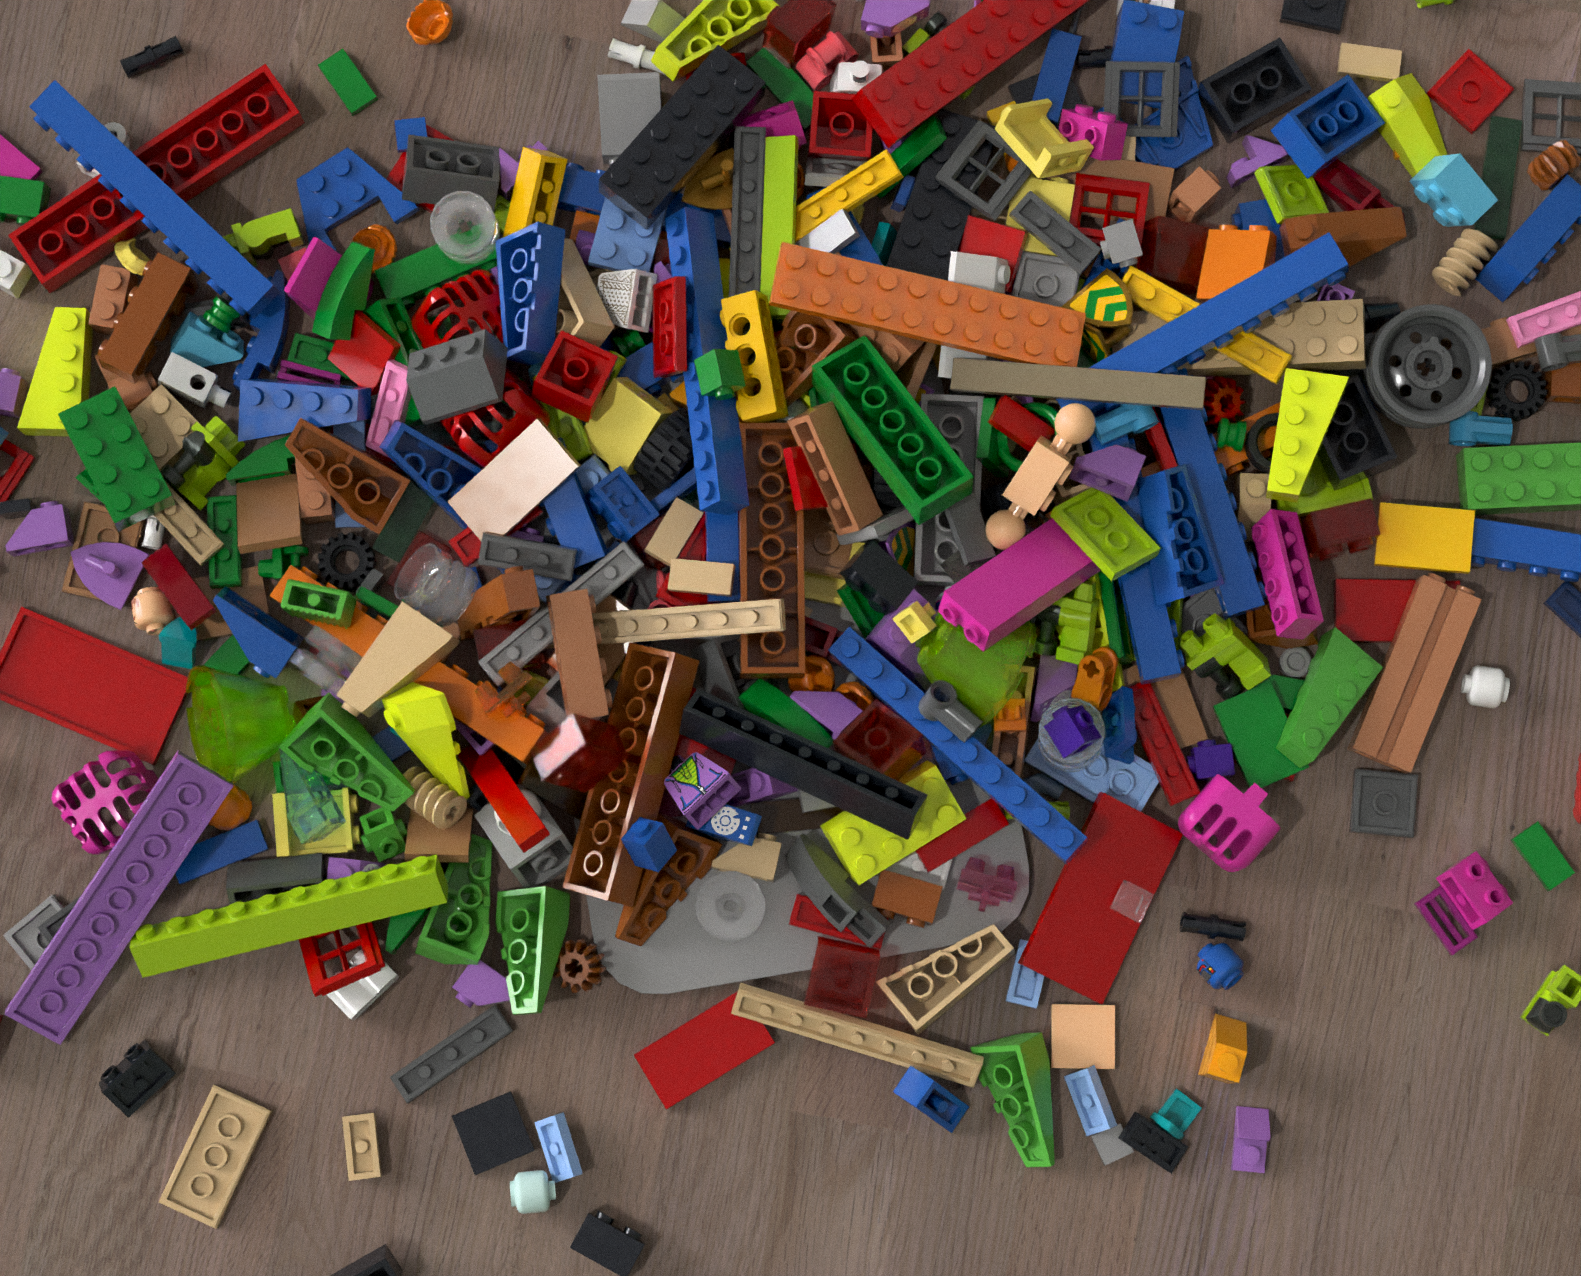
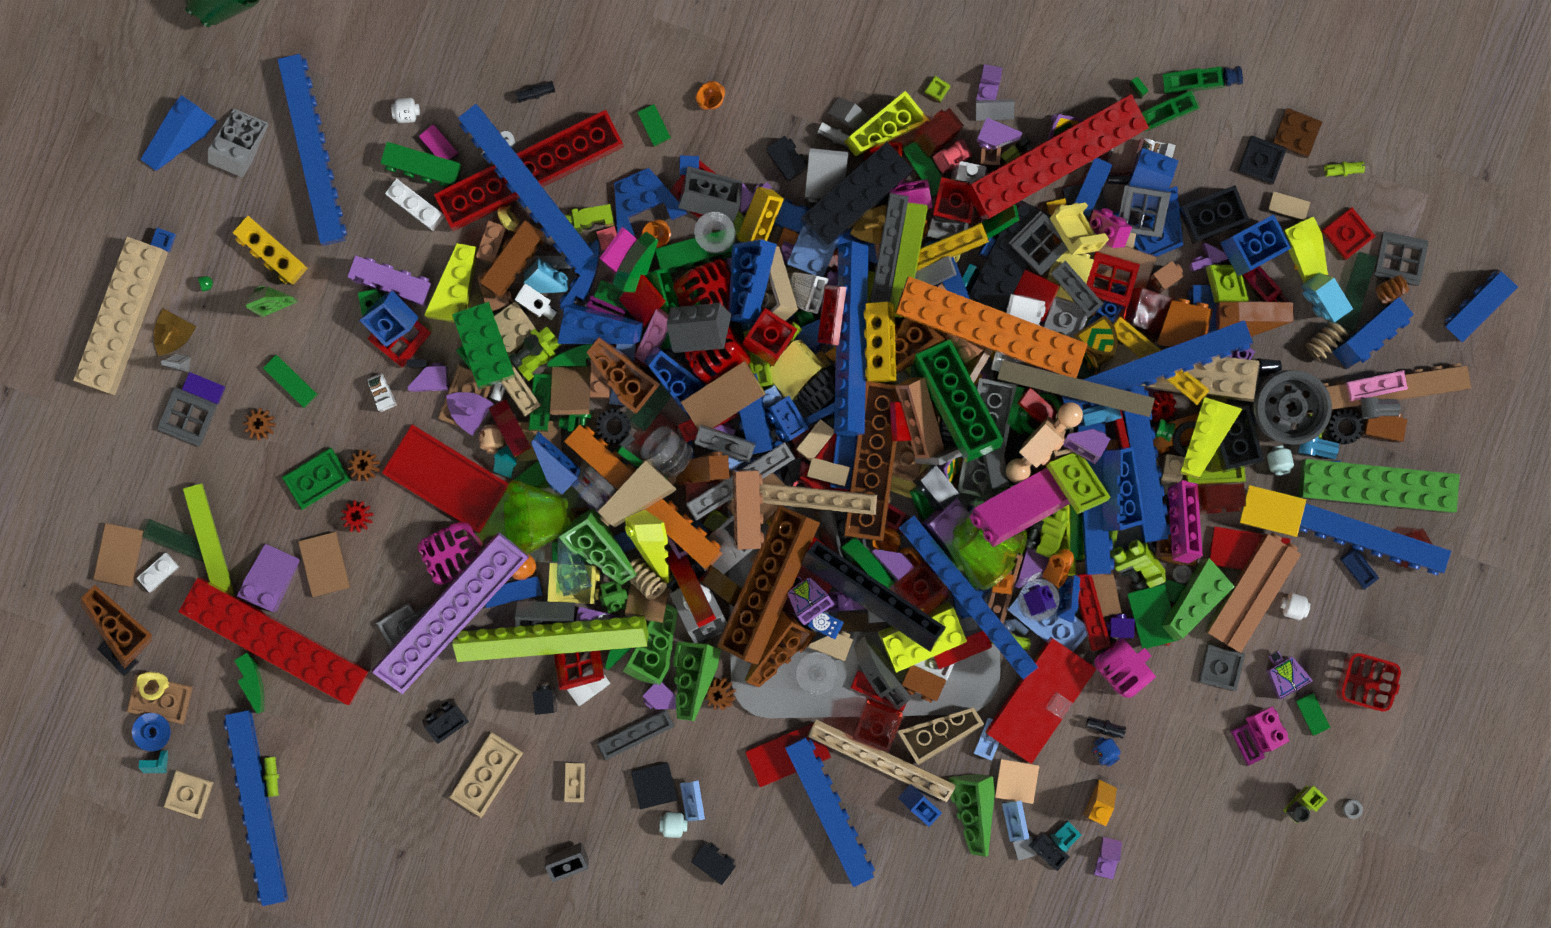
camera: 10 degrees right, 5 degrees up
green wheel [203,295,240,333] -> none
bright green brick [280,579,356,629] -> none
clear orange hips [474,661,533,718] -> none
clear red brick [530,713,628,793] -> none
blue brick [621,817,677,872] -> none
green brick [694,349,746,400] -> none
light yellow tile [892,601,937,643] -> none
dark grey piece [918,680,983,743] -> none
clear pink hips [956,857,1018,912] -> none
light grey brick [1100,219,1143,268] -> none
none -> black brick [532,685,557,715]
none -> black brick [766,136,808,182]
none -> blue brick [785,736,875,888]
none -> torso [1266,650,1312,699]
none -> light aqua head [1267,446,1294,475]

